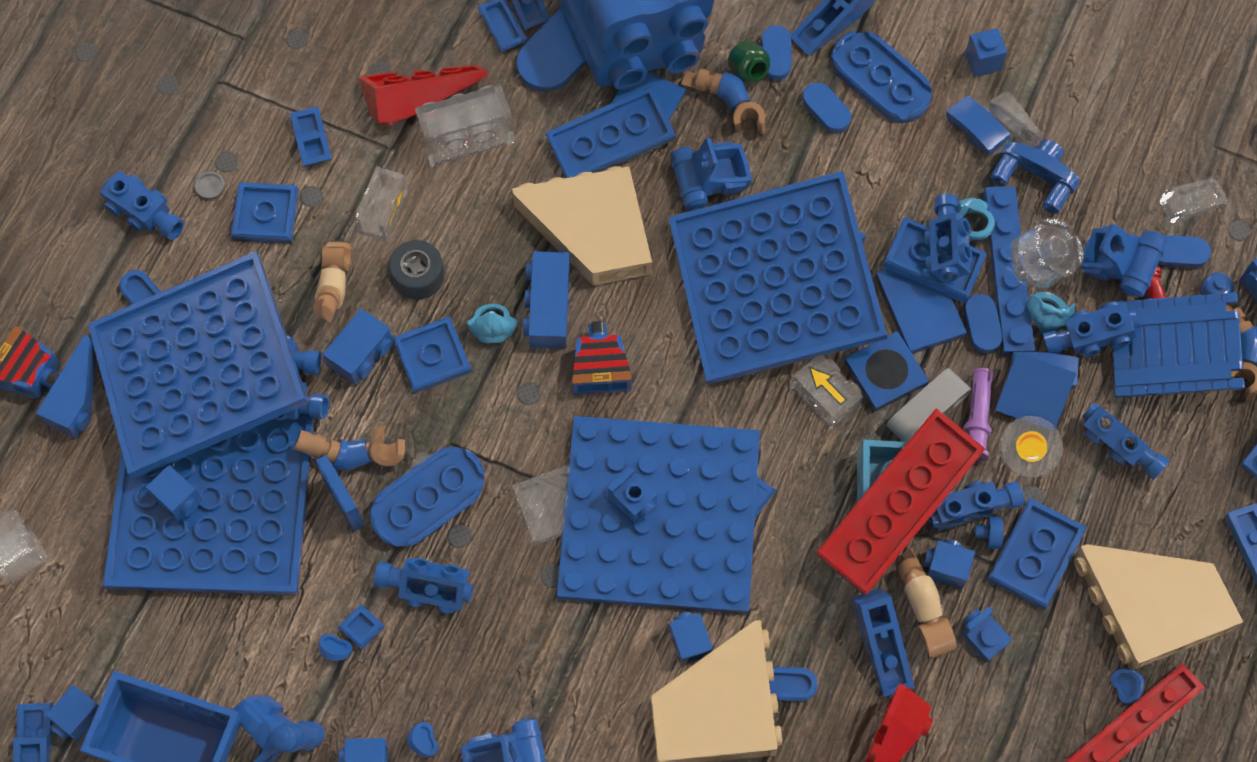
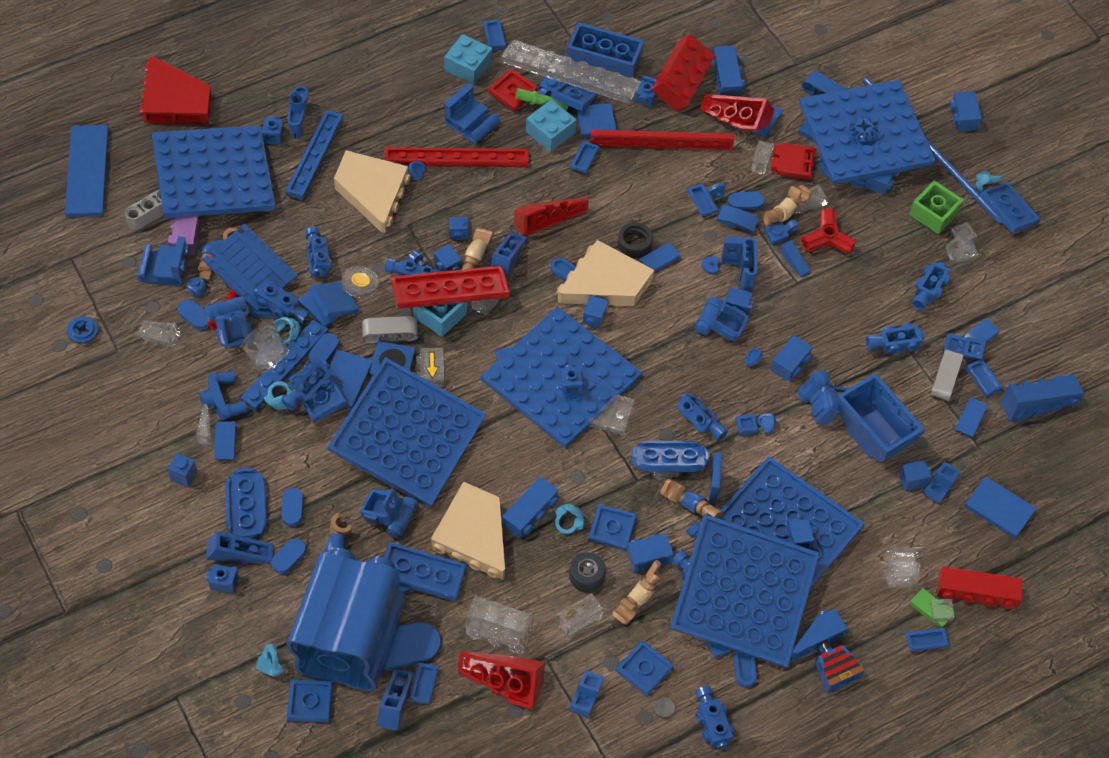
camera: 145 degrees left, 10 degrees down
torso [572,321,632,395] -> none
dark green head [728,40,771,83] -> none
medium lavender pin [963,368,993,462] -> none
blue tile [987,498,1087,610] -> none

